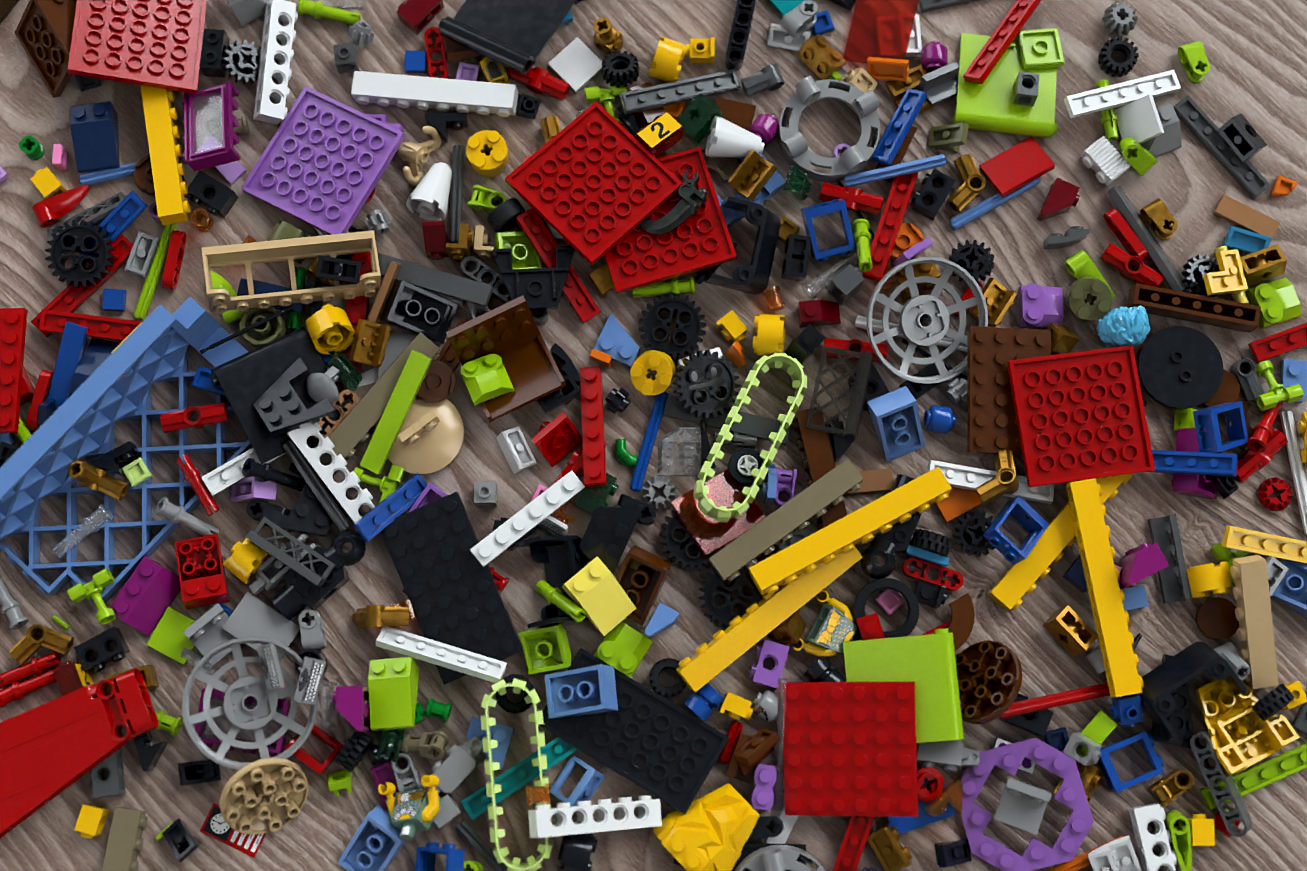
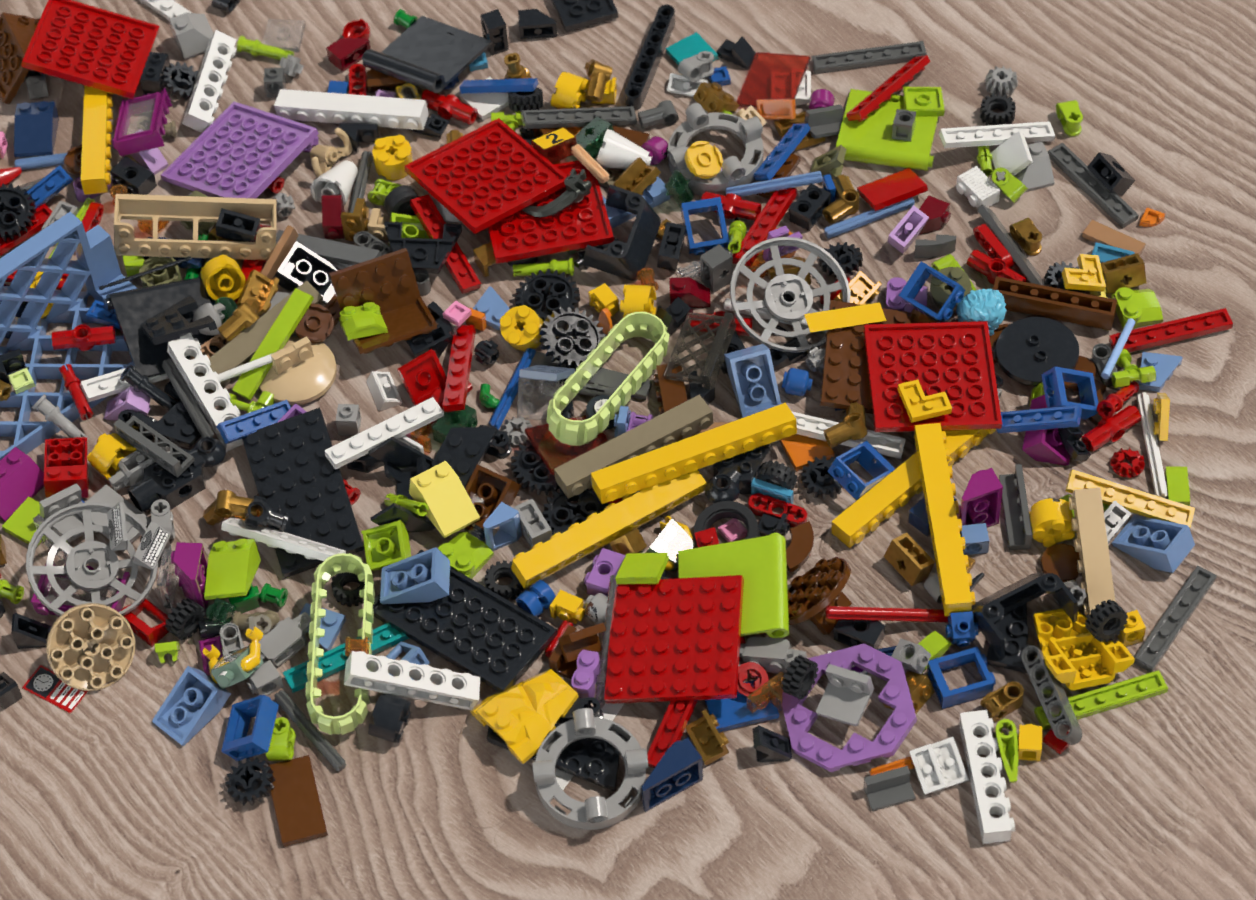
camera: 10 degrees right, 25 degrees down
none -> pearl gold piece [217,298,260,342]
none -> white bar [218,353,273,382]
none -> black connector [244,496,289,531]
none -> bright pink tile [443,300,472,327]
none -> blue tile [459,78,538,94]
none -> black bush [468,523,485,542]
none -> light grey brick [514,499,552,548]
none -> sand blue tile [519,365,575,382]
none -> light nougat axle [571,144,610,183]
none -> pearl gold piece [584,59,612,102]
none -> lime tile [615,553,669,584]
none -> yellow tile [685,141,723,179]
none -> black tyre [782,655,818,699]
none -> yellow sticker [804,302,886,333]
none -> blue tile [822,174,836,202]
none -> lavender slope [888,205,929,254]
none -> yellow plate [898,380,952,423]
none -> blue window [899,261,965,323]
none -> light blue bar [1101,318,1135,379]

